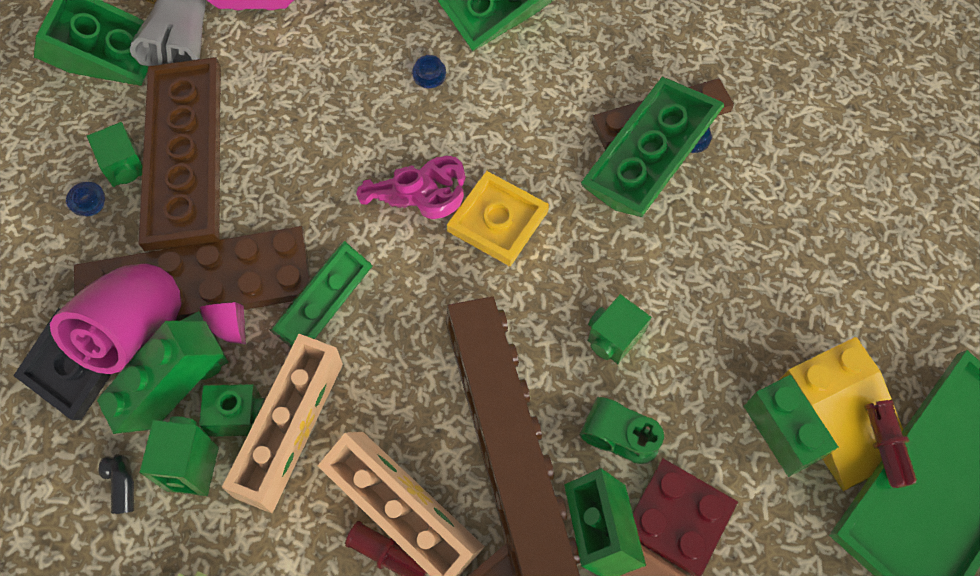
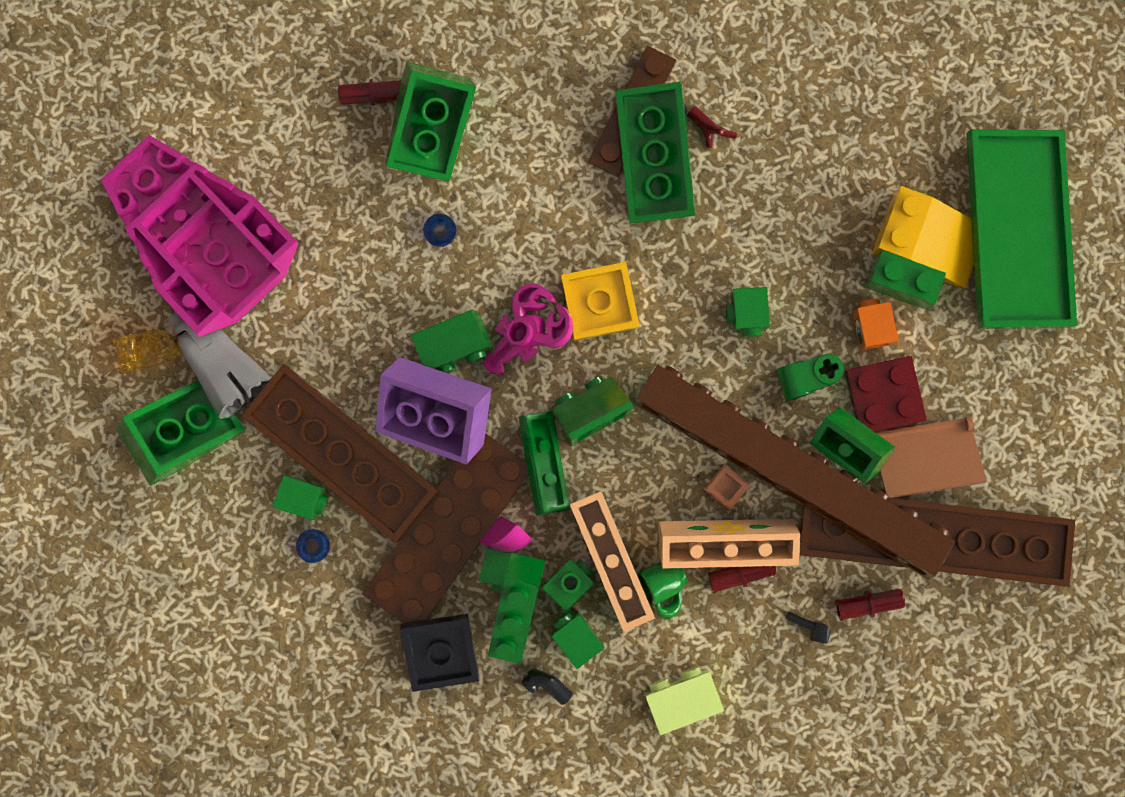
camera: 40 degrees left, 20 degrees up
dark pink brick [50,264,181,374] -> none
dark red axle [864,400,917,488] -> none
none -> medium lavender brick [375,357,492,465]
none -> green brick [411,309,493,374]
none -> green slope [552,375,634,446]
none -> green piece [638,562,688,619]
none -> dark red bar [687,106,737,148]
none -> nougat tile [703,463,751,511]
none -> orange brick [852,298,899,351]

